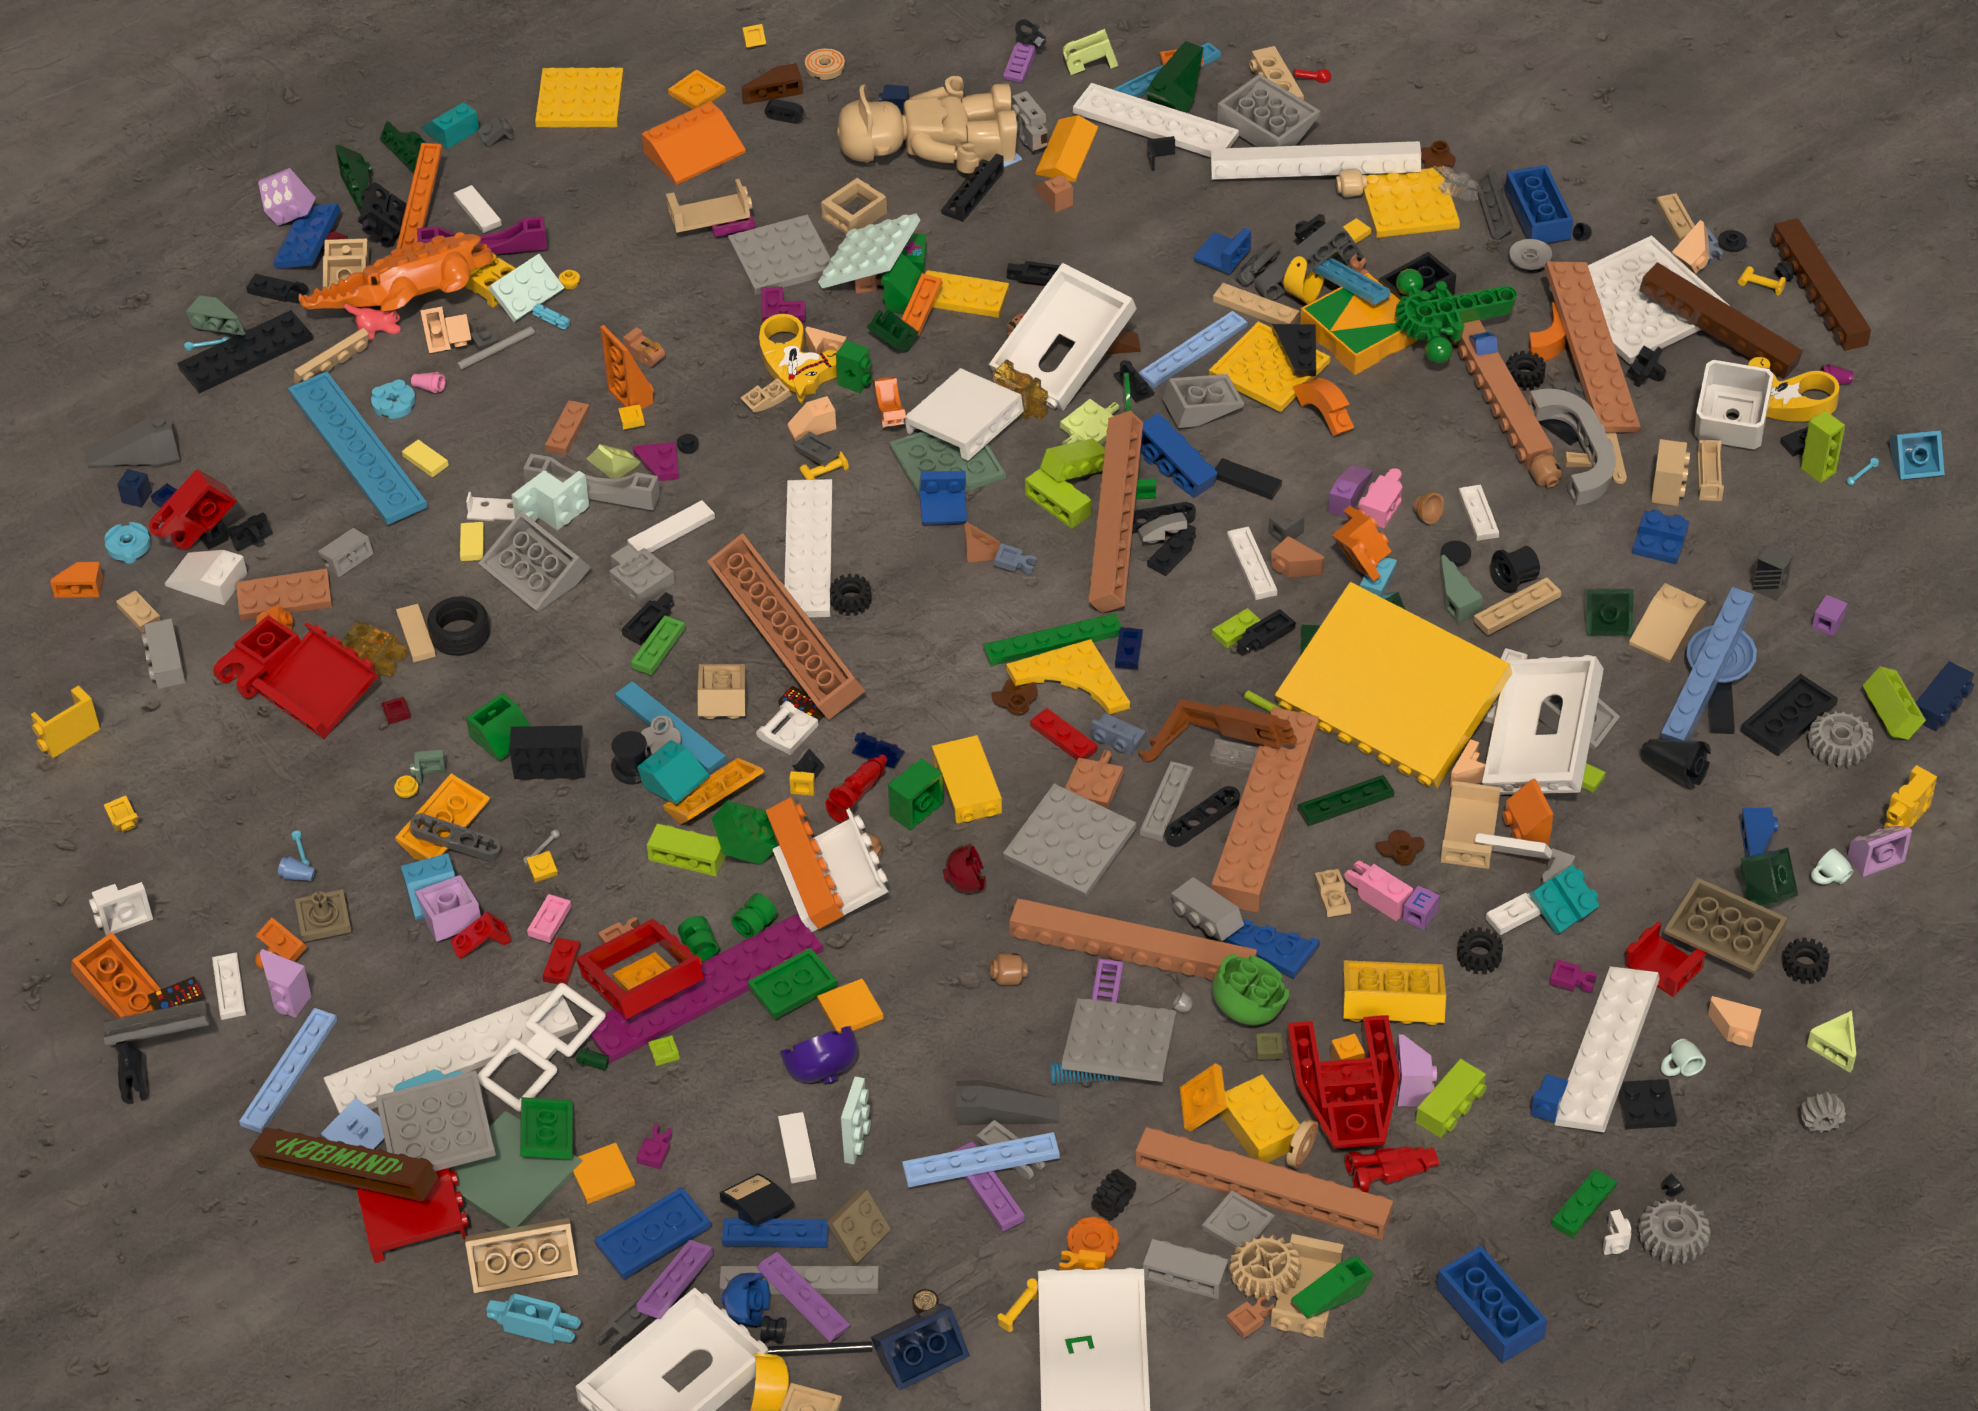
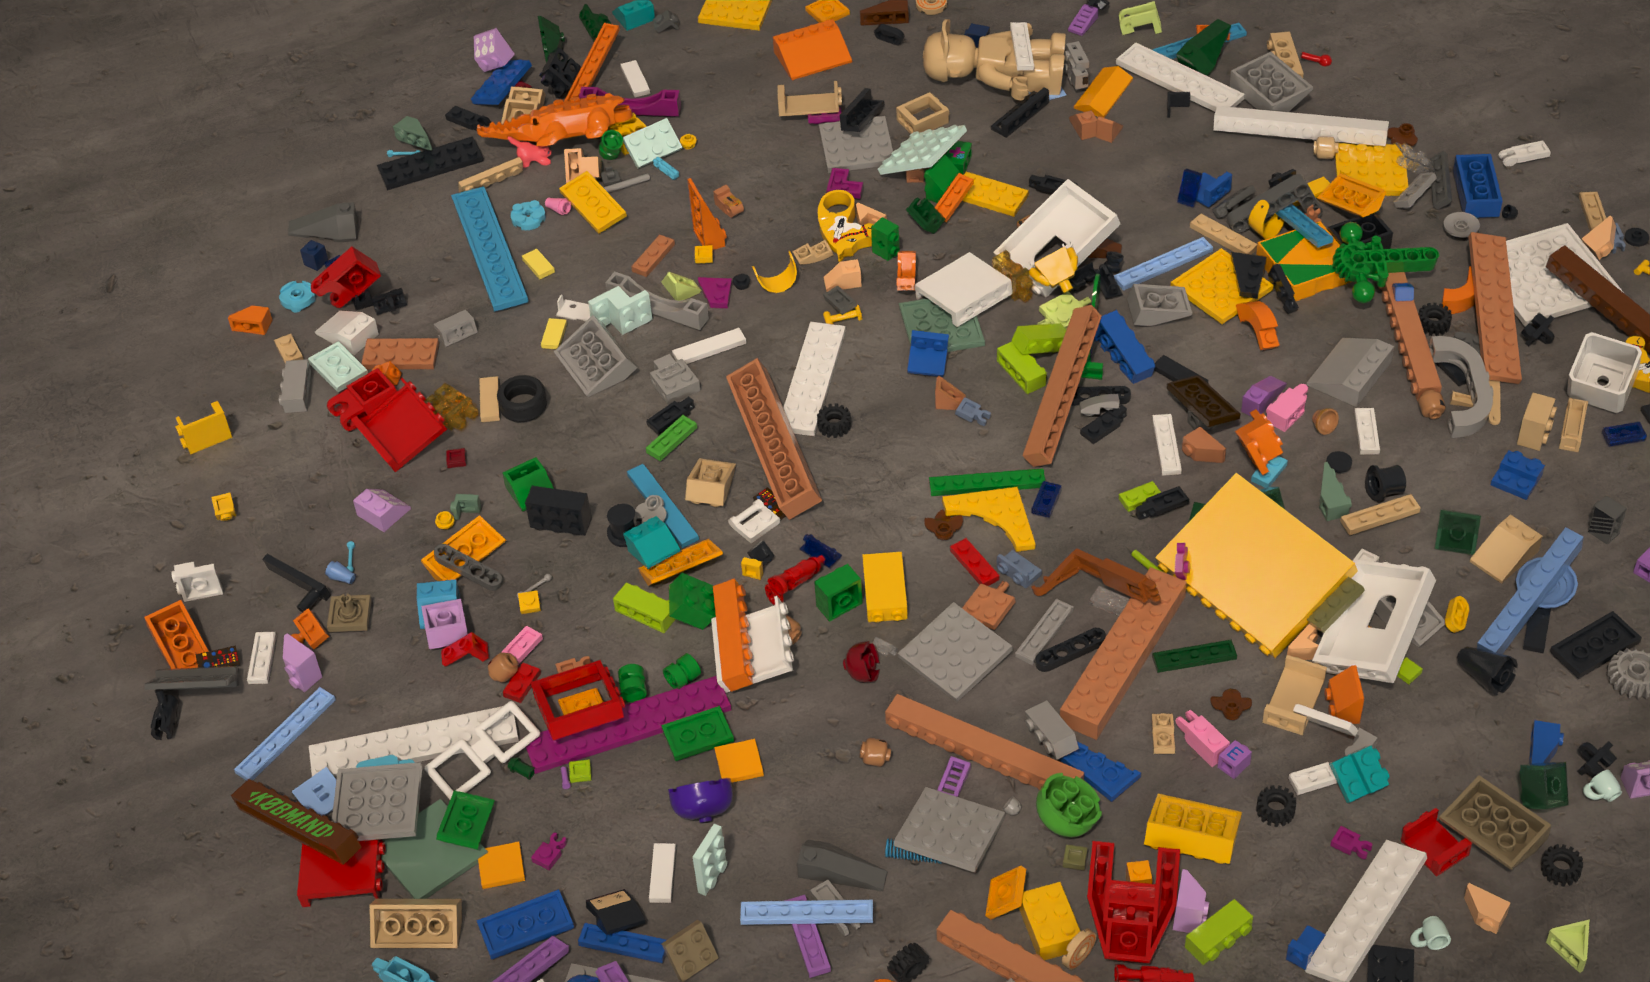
camera: 15 degrees right, 0 degrees up
none -> black piece [262,554,331,613]
none -> light aqua plate [308,341,368,392]
none -> lavender slope [353,489,411,532]
none -> medium nougat head [488,652,518,682]
none -> yellow plate [559,171,627,234]
none -> medium lavender piece [560,767,571,789]
none -> green wheel [598,130,623,160]
none -> yellow piece [752,251,797,293]
none -> black fence [840,88,885,132]
none -> clear plate [873,637,898,656]
none -> white tile [1010,22,1034,70]
none -> yellow torso [1023,241,1078,293]
none -> black hinge [1069,262,1101,291]
none -> nougat slope [1096,116,1123,143]
none -> black wheel [1104,251,1124,272]
none -> dark brown tile [1166,375,1241,427]
none -> magenta plate [1174,543,1190,580]
none -> clear blue tile [1177,168,1202,207]
none -> black hinge [1268,264,1299,314]
none -> light grey slope [1307,338,1394,407]
none -> olive plate [1307,577,1365,633]
none -> light orange slope [1317,173,1386,217]
none -> light grey plate [1394,172,1437,208]
none -> yellow plate [1445,596,1469,633]
none -> white hinge [1498,141,1551,167]
none -> black hips [1577,741,1617,778]
none -> clear blue plate [1602,422,1647,447]

